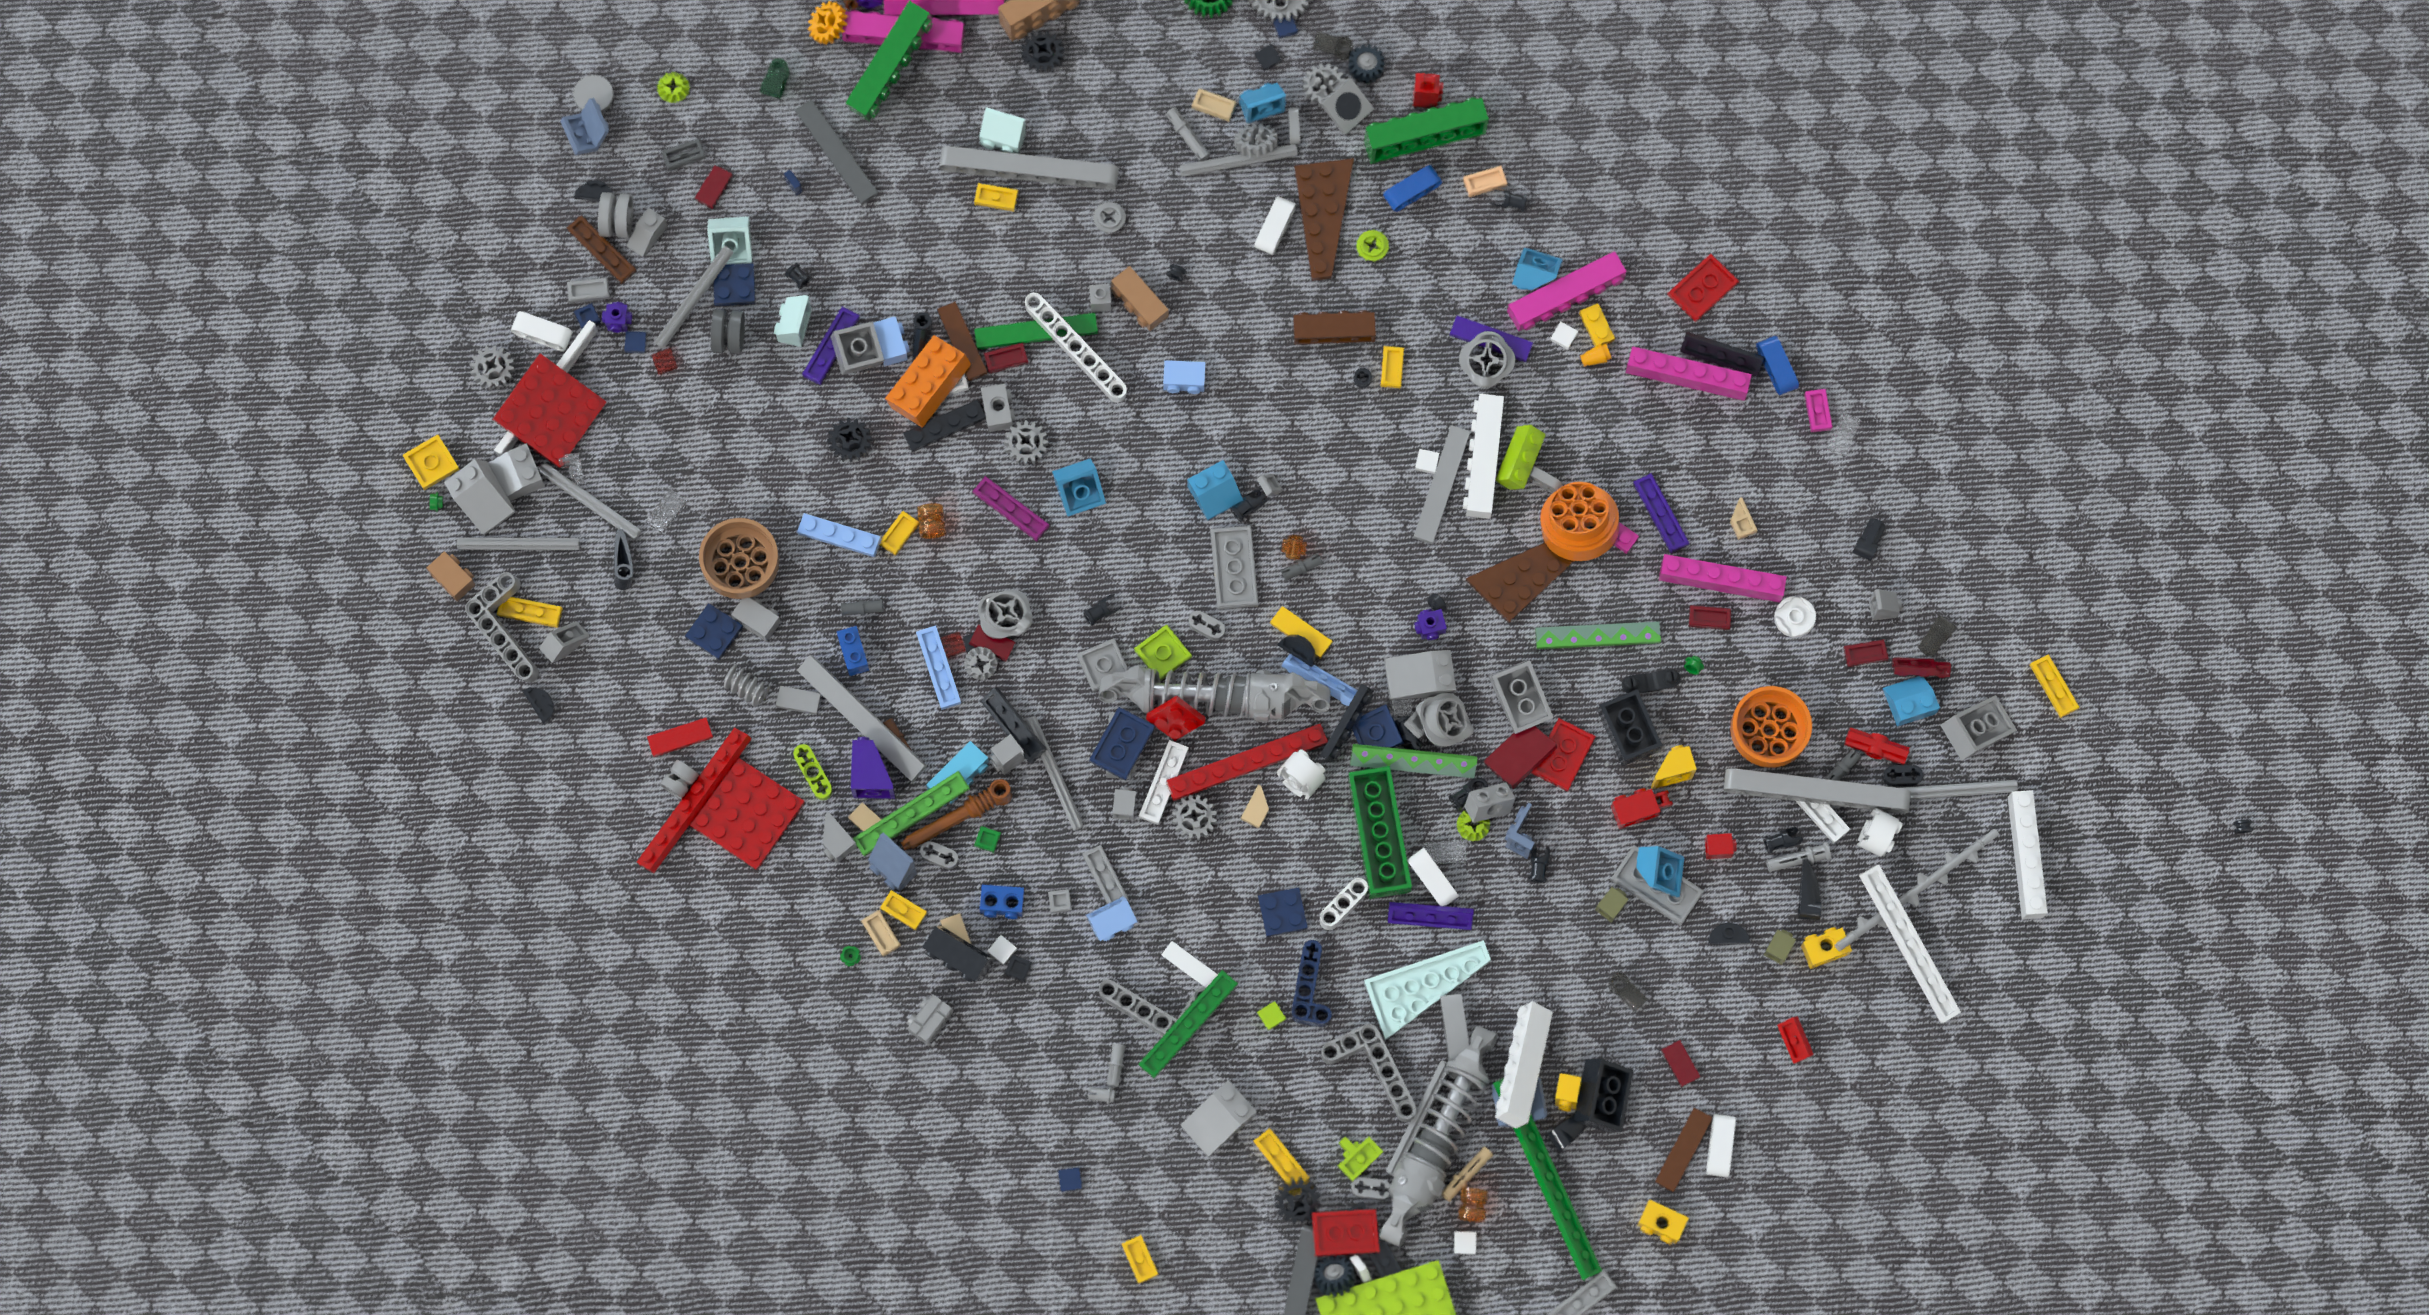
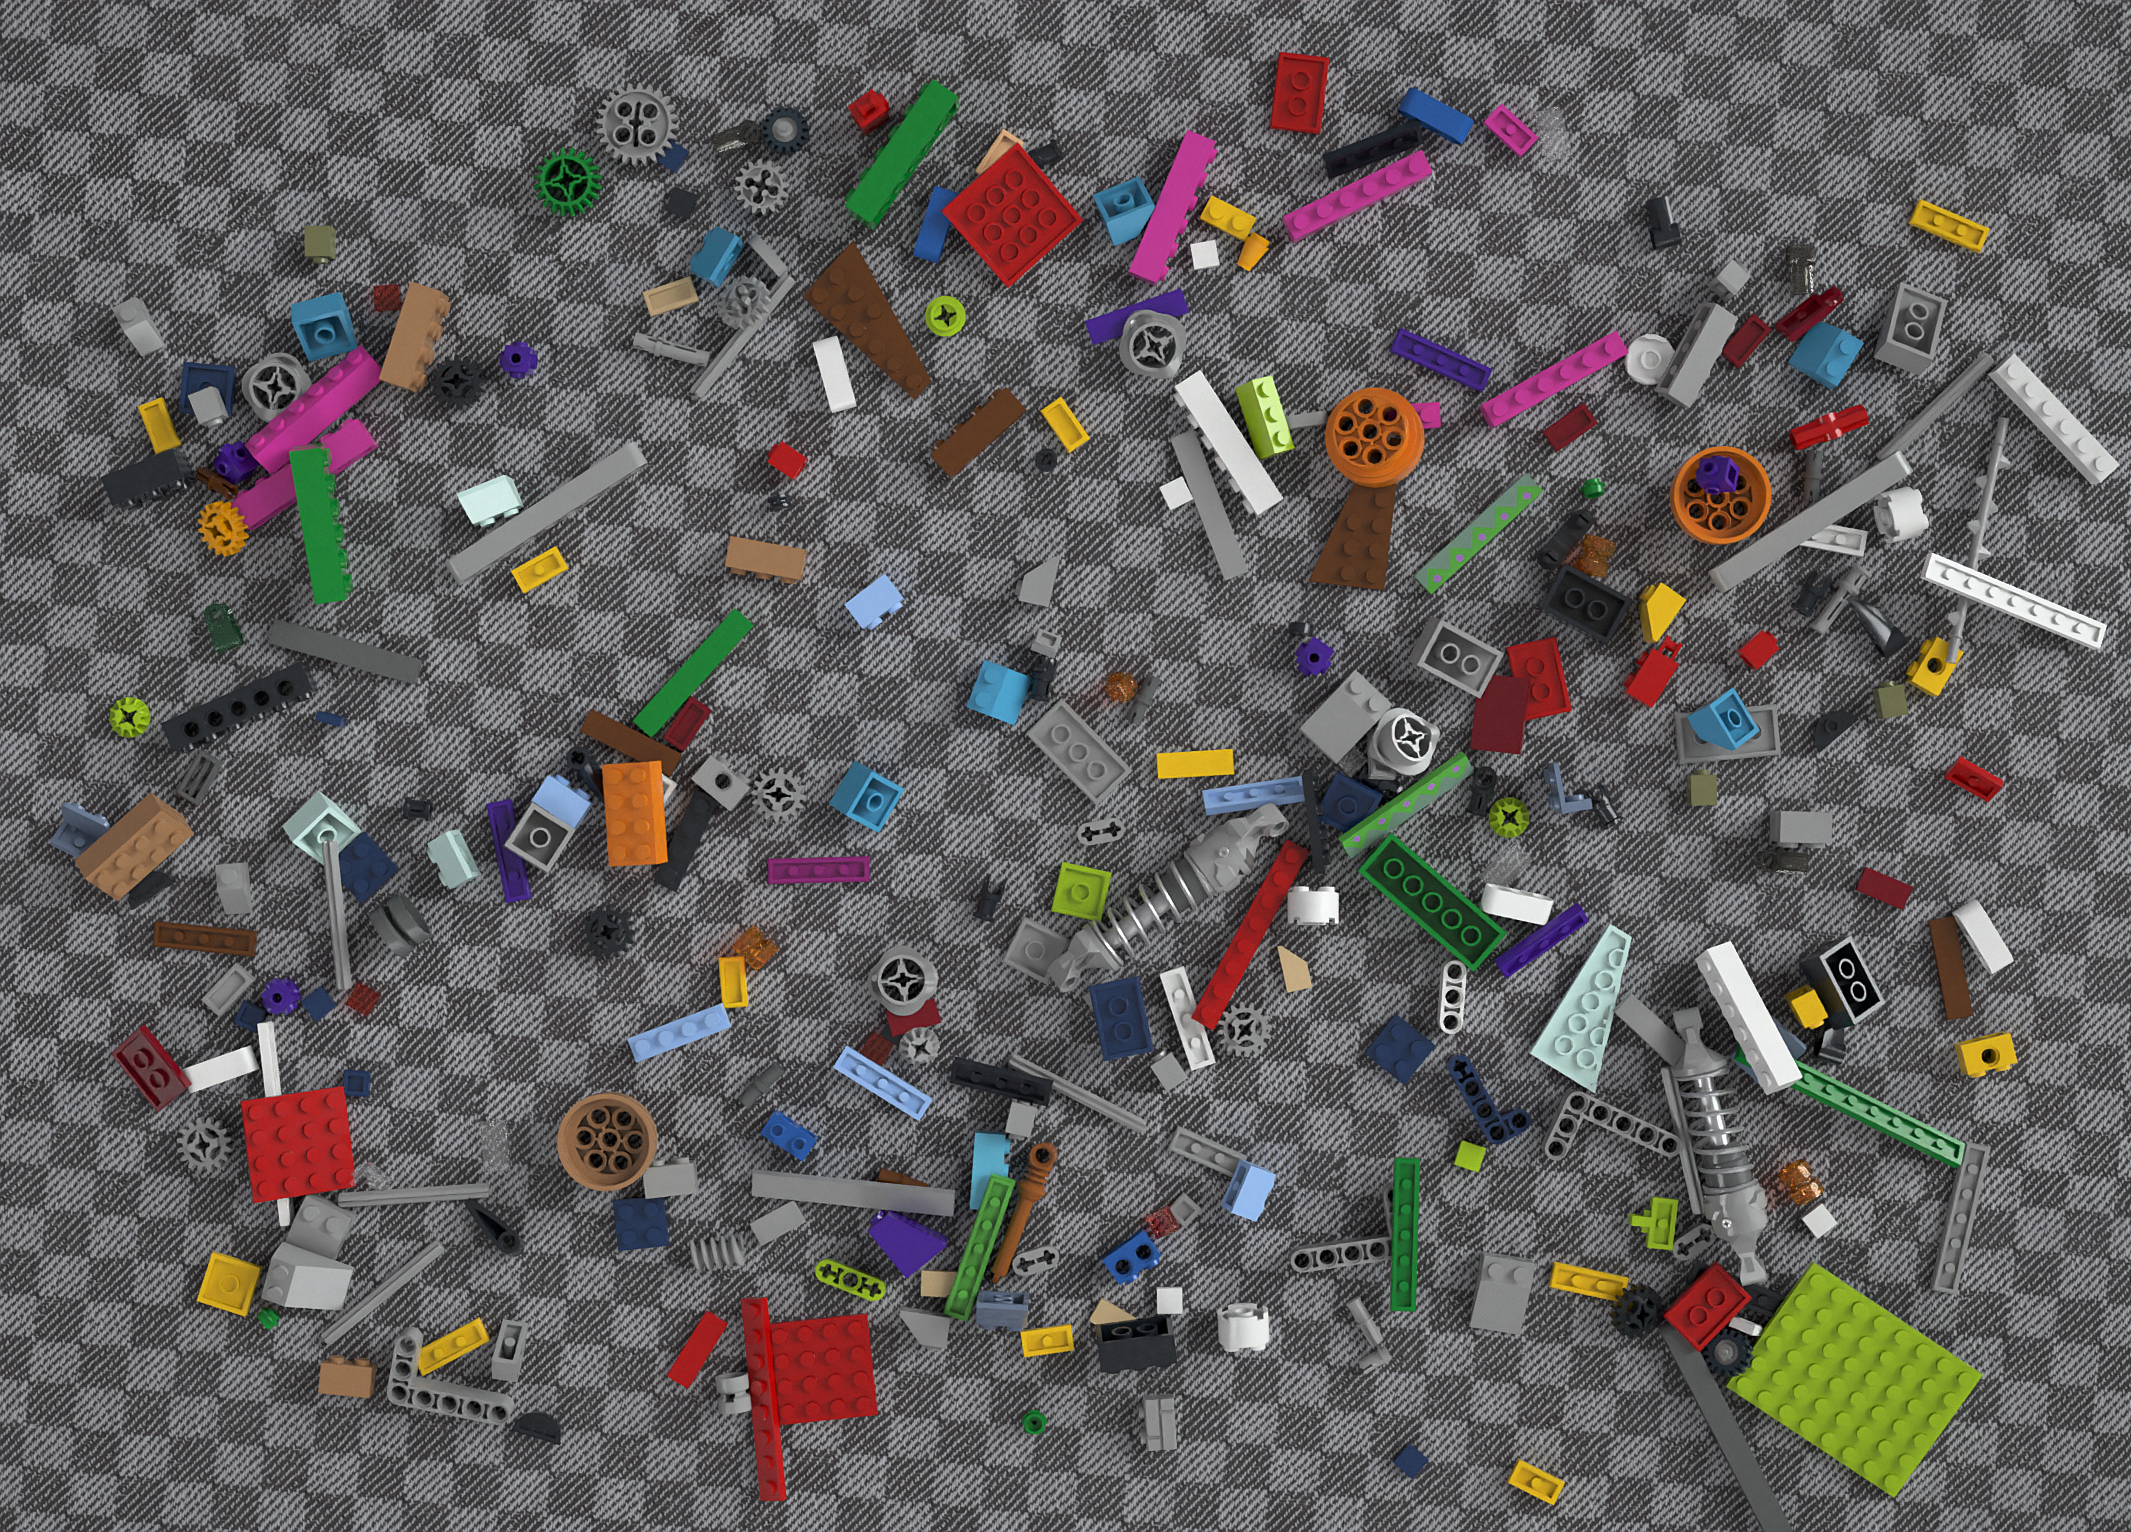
camera: 35 degrees left, 15 degrees up
light grey tile [573,75,614,113] -> none
light grey wheel [598,192,633,238] -> none
dark red tile [695,165,733,209] -> none
tan tile [861,910,901,957] -> none
green tile [974,826,1001,853] -> none
black tile [1004,954,1032,983] -> none
white beam [1025,293,1127,403] -> none
light grey brick [1089,284,1111,313] -> none
light grey gear [1093,202,1126,234] -> none
red plate [1146,696,1206,741] -> none
white sticker [1162,941,1218,987] -> none
black plate [1277,635,1316,667] -> none
light grey tile [1320,78,1374,135] -> none
tan pin [1441,1146,1493,1202] -> none
light grey brick [1464,782,1515,823] -> none
tan tile [1730,497,1758,540] -> none
black beam [1882,765,1923,786] -> none
none -> medium nougat brick [75,792,194,901]
none -> dark red tile [110,1024,192,1113]
none -> black brick [160,662,318,754]
none -> dark blue tile [343,1069,371,1097]
none -> dark purple brick [500,341,538,379]
none -> red brick [767,441,809,481]
none -> red plate [940,142,1083,288]
none -> light grey slope [1015,556,1060,608]
none -> clear red tile [1145,1205,1180,1239]
none -> white brick [1217,1303,1270,1352]
none -> clear orange wheel [1574,534,1617,578]
none -> light grey brick [1654,301,1738,408]
none -> dark purple brick [1696,456,1740,495]
none -> light grey brick [1769,810,1832,848]

